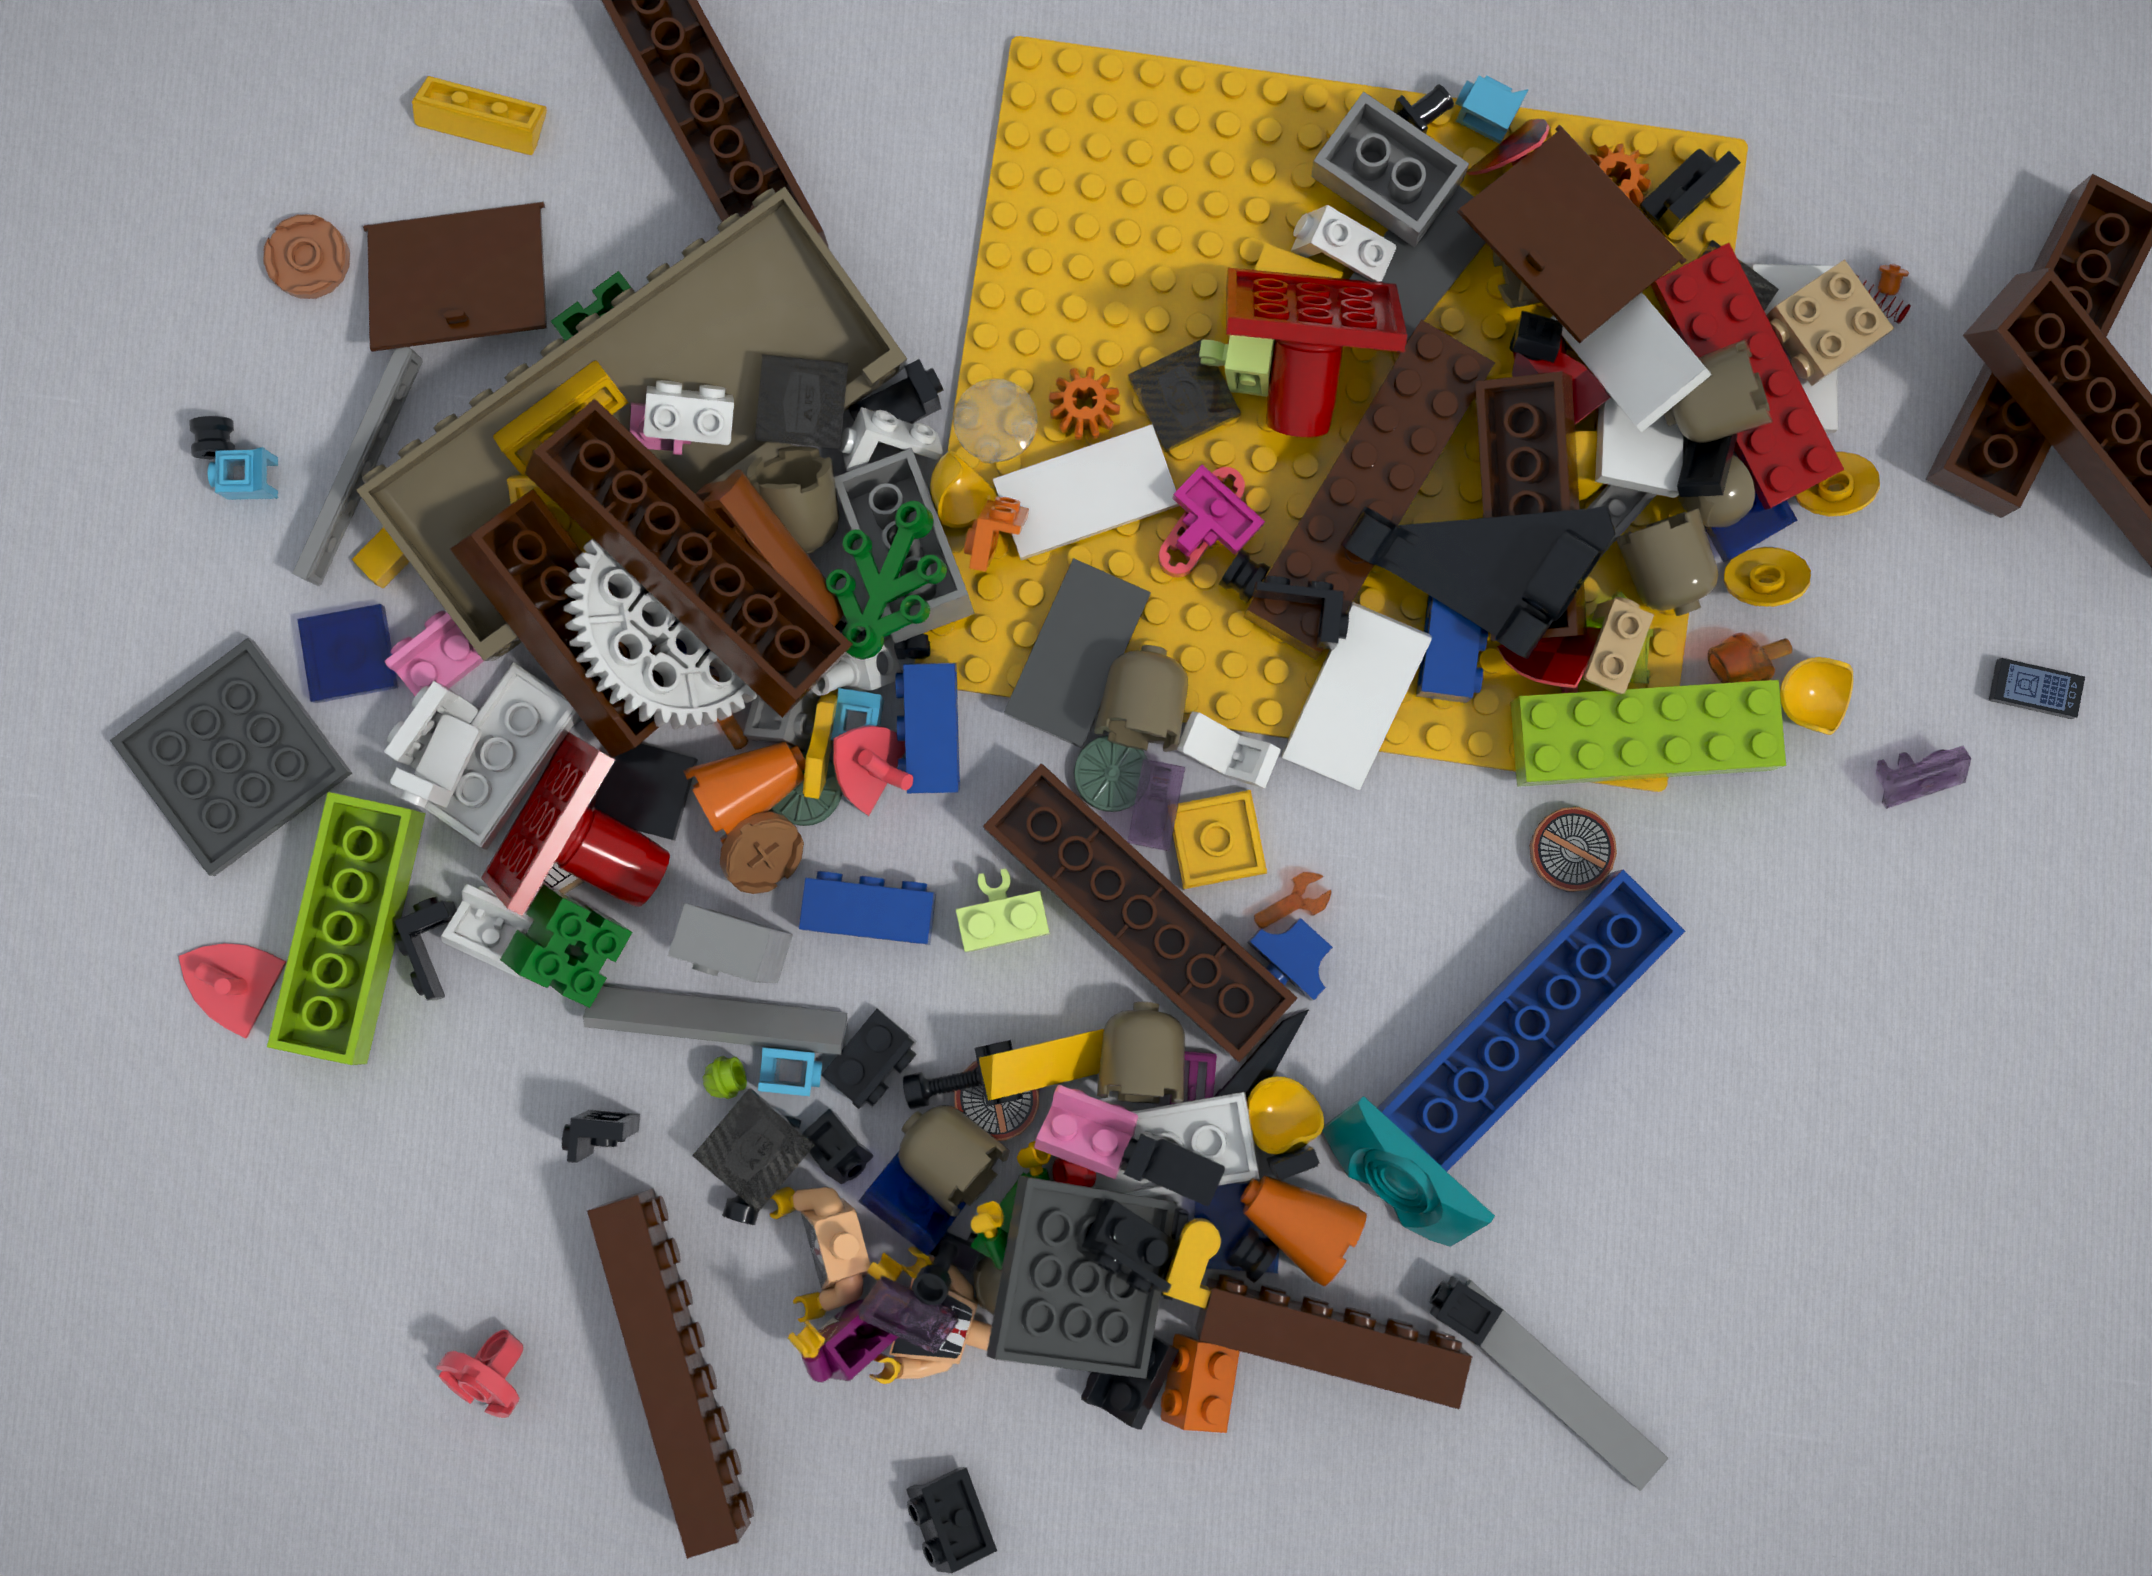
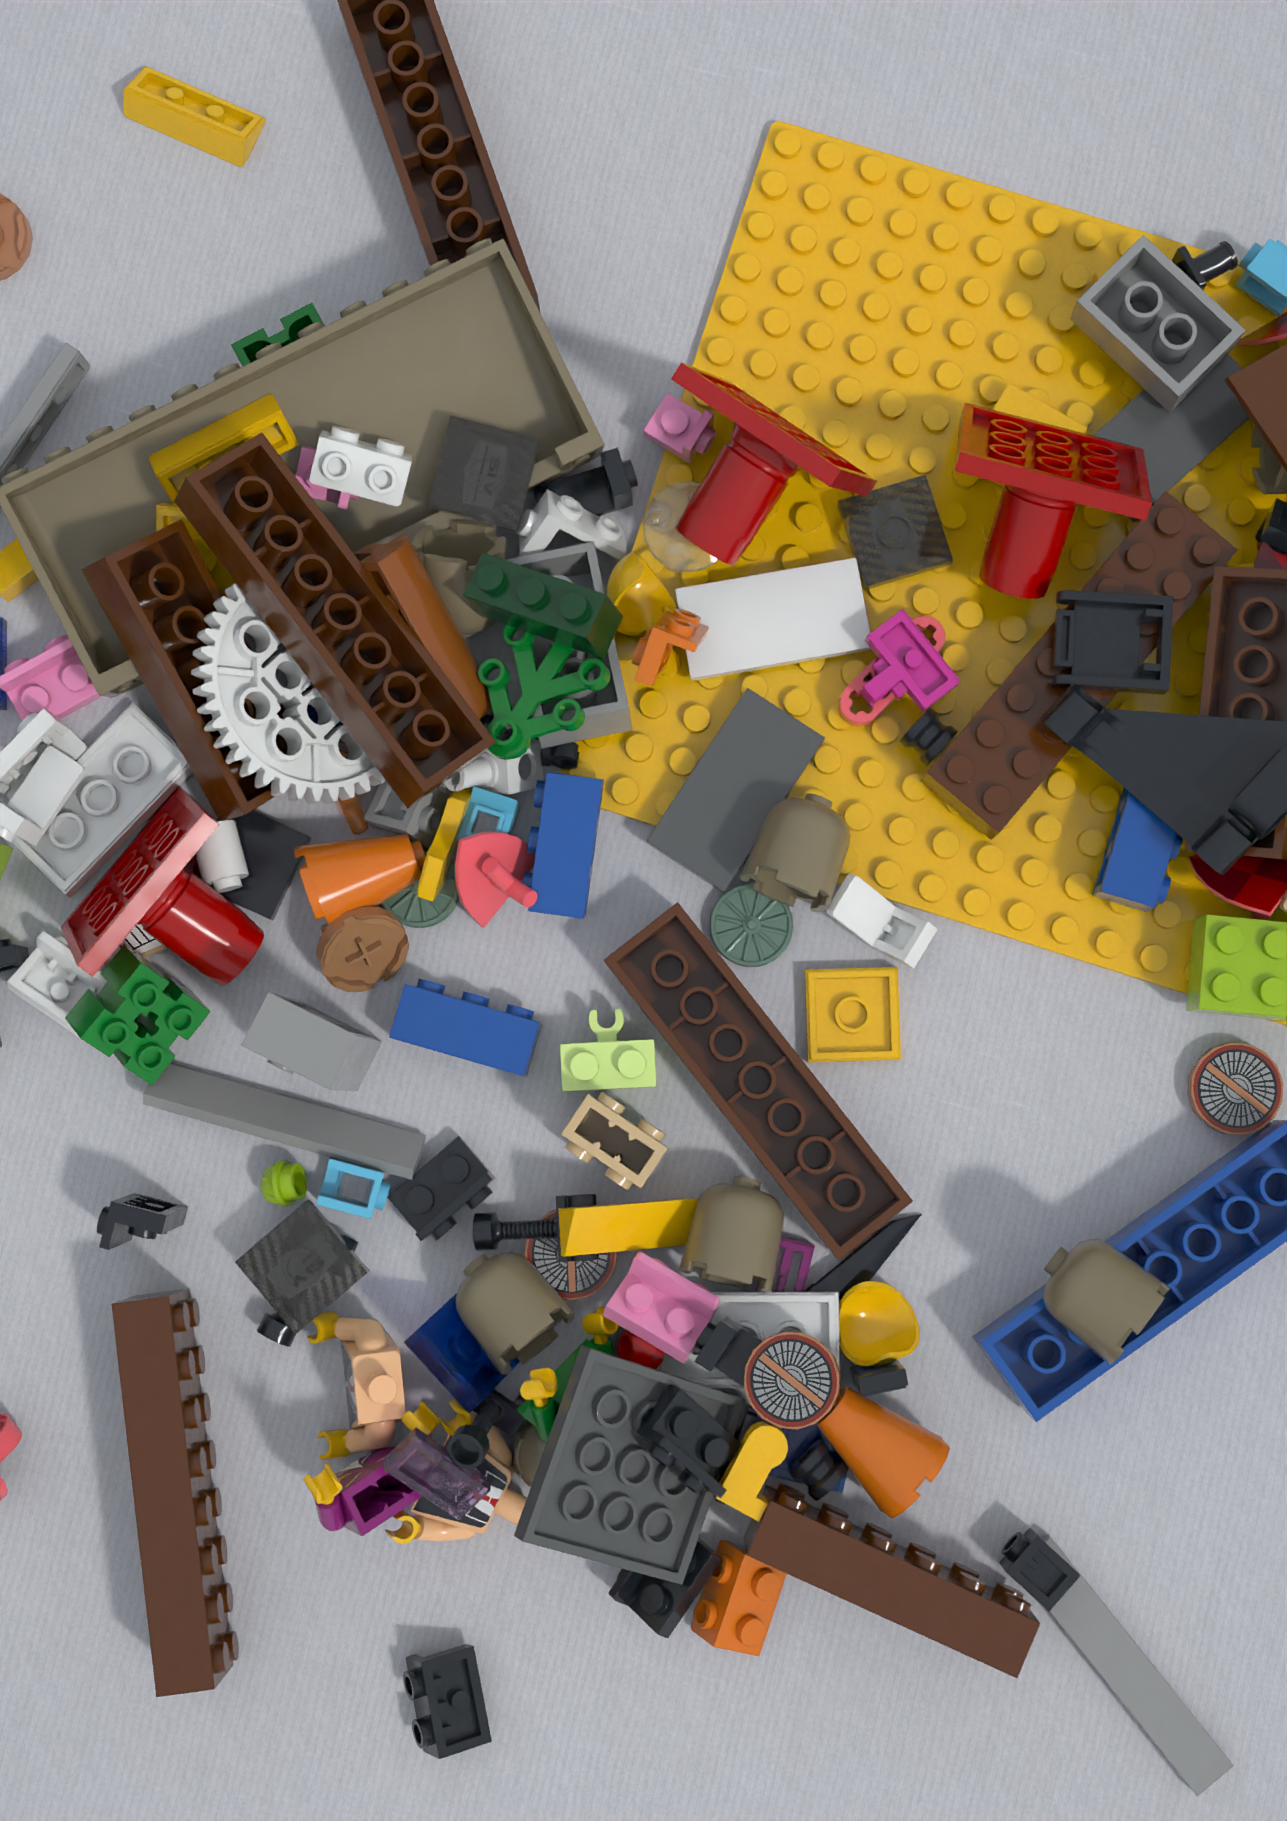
camera: 15 degrees right, 0 degrees up
reddish brown piece [363,202,547,352] -> none
black bracket [800,1108,873,1184] -> none
orange gear [1049,367,1120,440] -> none
clear purple plate [1127,759,1185,851] -> none
yellowish green brick [1199,335,1275,397] -> none
blue brick [1247,918,1333,1000] -> none
black bracket [1253,576,1349,650] -> none
clear orange bar [1254,872,1332,929] -> none
white tile [1282,602,1432,790] -> none
white bracket [1291,205,1396,282] -> none
teal slope [1322,1096,1495,1247] -> none
none -> white brick [195,820,249,893]
none -> dark green brick [463,553,623,659]
none -> tan brick [561,1092,668,1190]
none -> bright pink bracket [643,393,717,464]
none -> red piece [671,362,877,566]
none -> tile [744,1331,841,1429]
none -> dark tan cylinder [1043,1239,1170,1365]
none -> black container [1052,590,1173,694]

